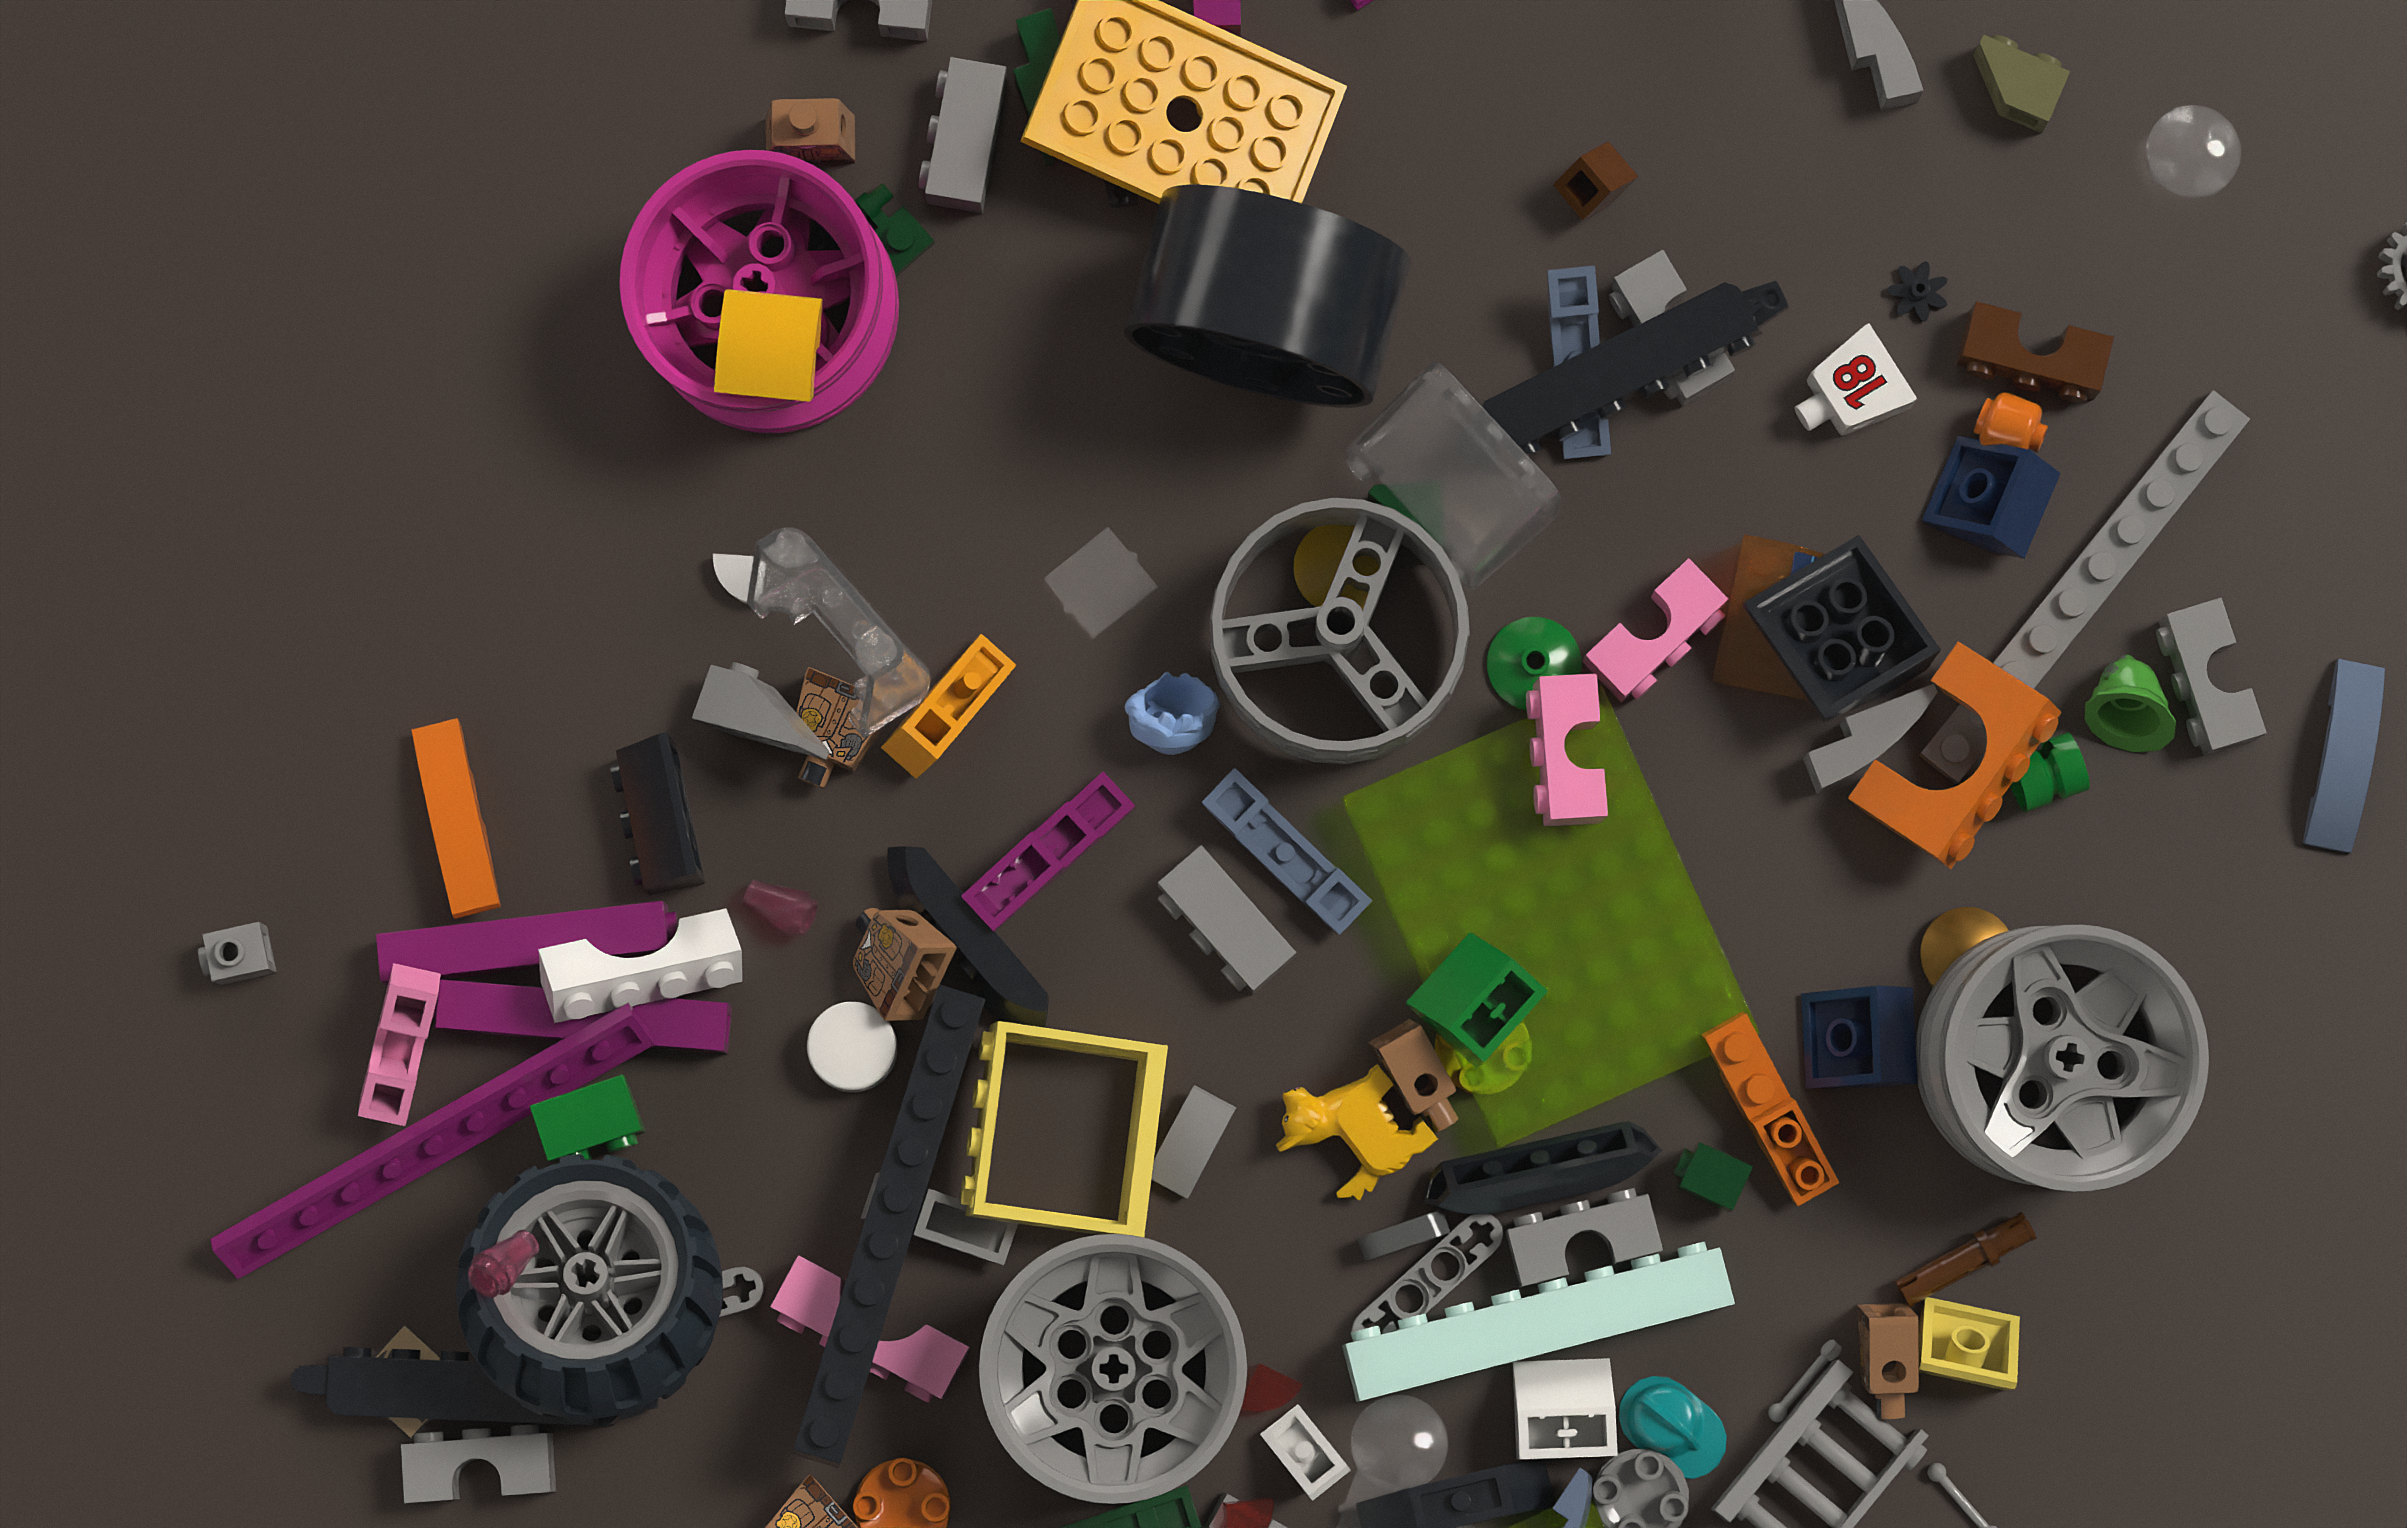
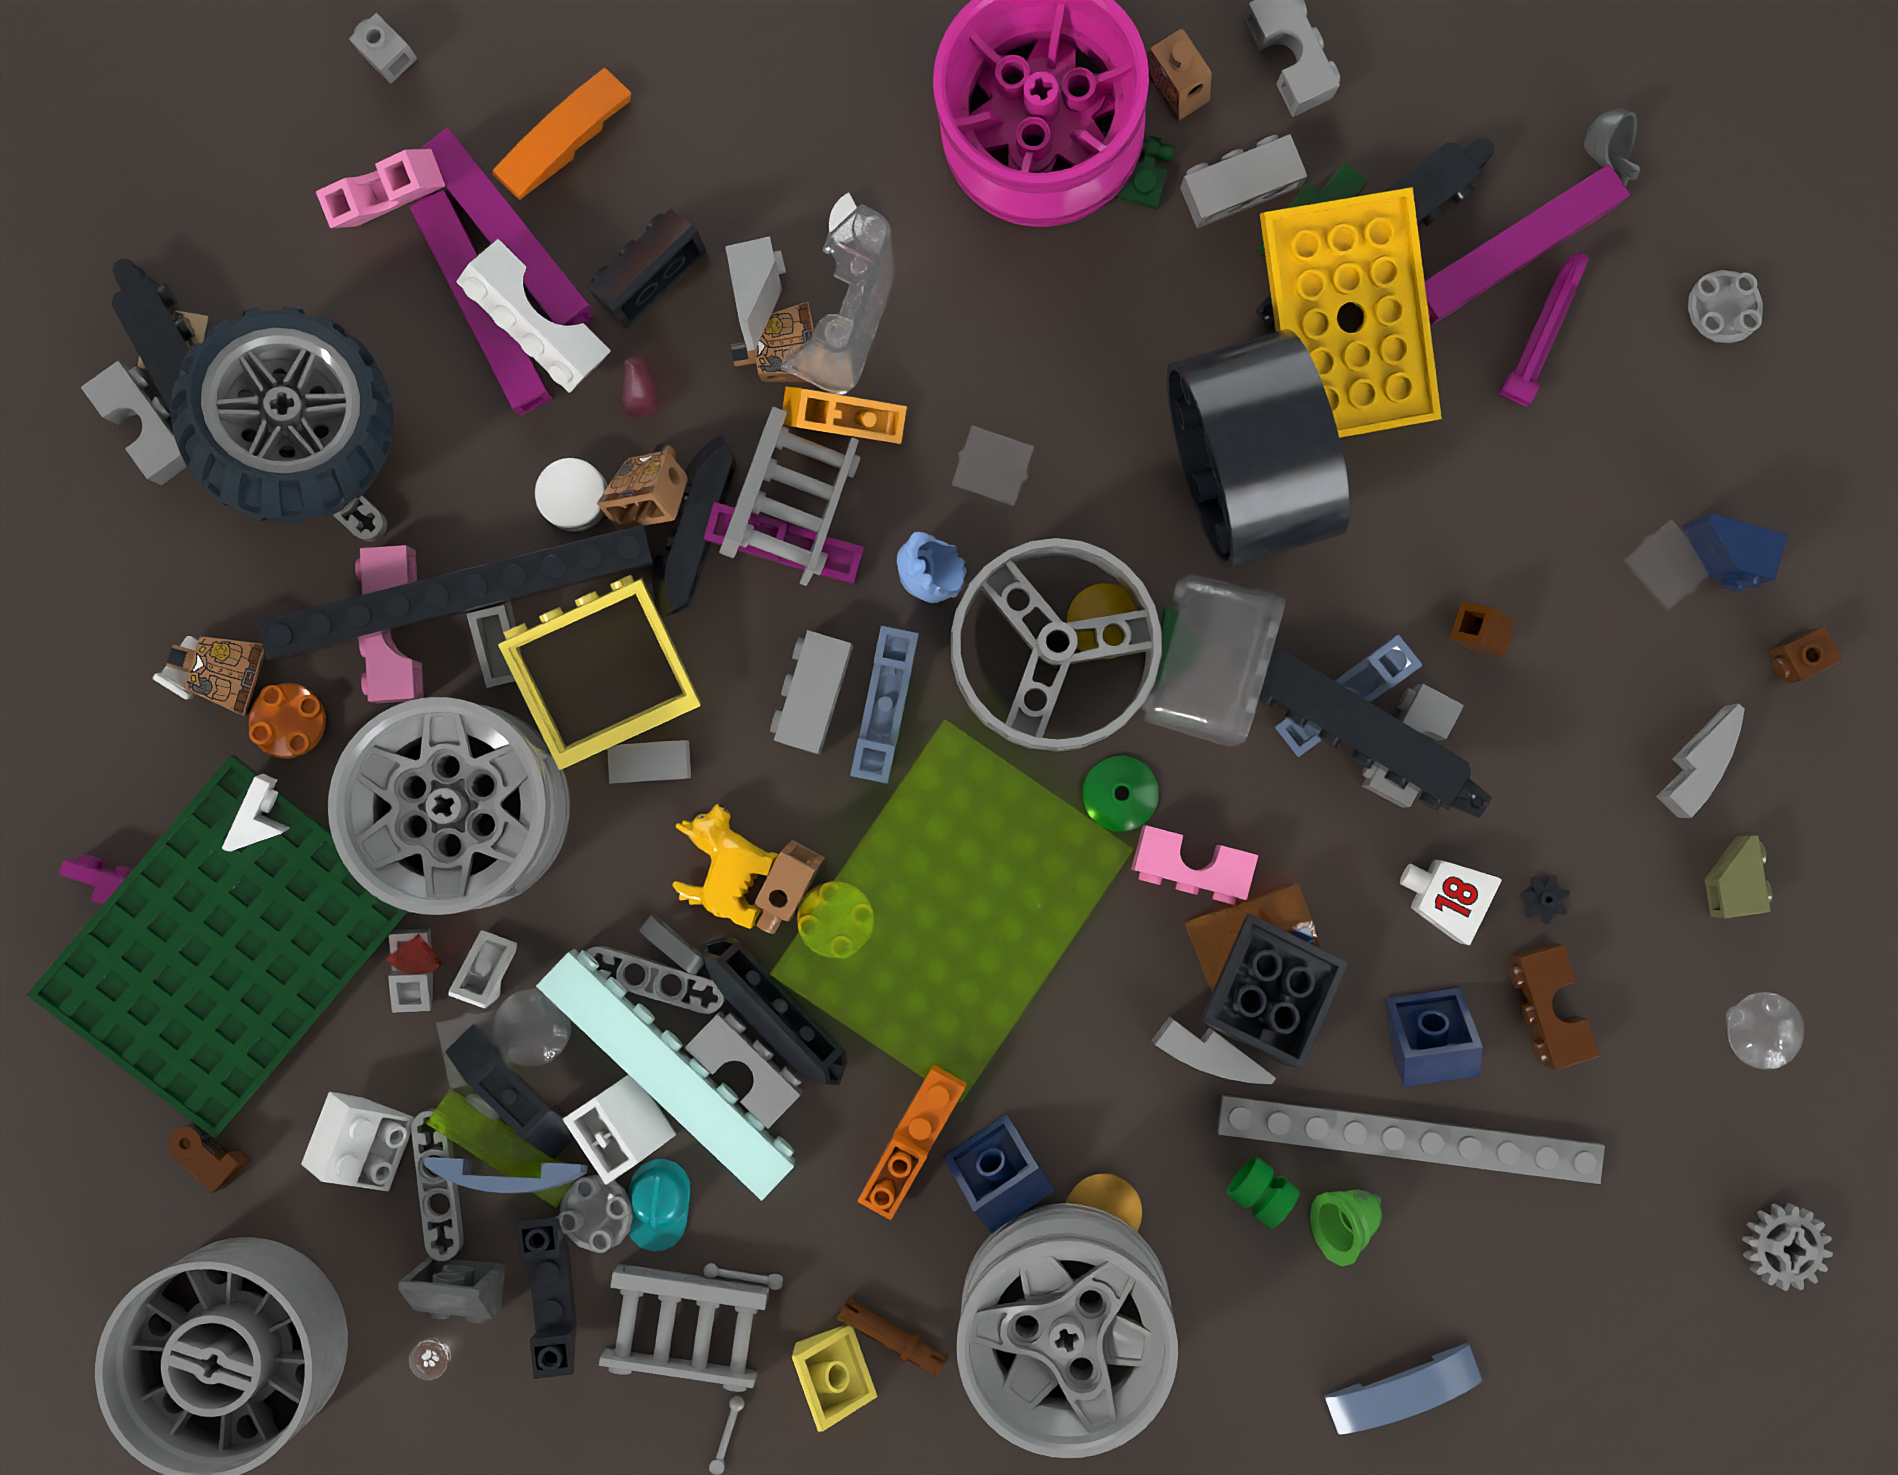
camera: 60 degrees right, 5 degrees up
magenta plate [210,1003,655,1279] -> none
clear pink cone [468,1230,539,1298] -> none
green slope [530,1074,646,1163] -> none
yellow slope [714,289,822,402] -> none
clear red tile [1241,1363,1303,1412] -> none
green slope [1405,932,1548,1069] -> none
bright pink arch [1526,674,1608,826] -> none
dark green brick [1673,1142,1753,1213] -> none
orange arch [1848,641,2062,869] -> none
medium nougat torso [1858,1303,1919,1419] -> none
orange head [1974,392,2048,453] -> none
light grey arch [2156,598,2267,756] -> none
none -> light grey fence [719,407,861,586]

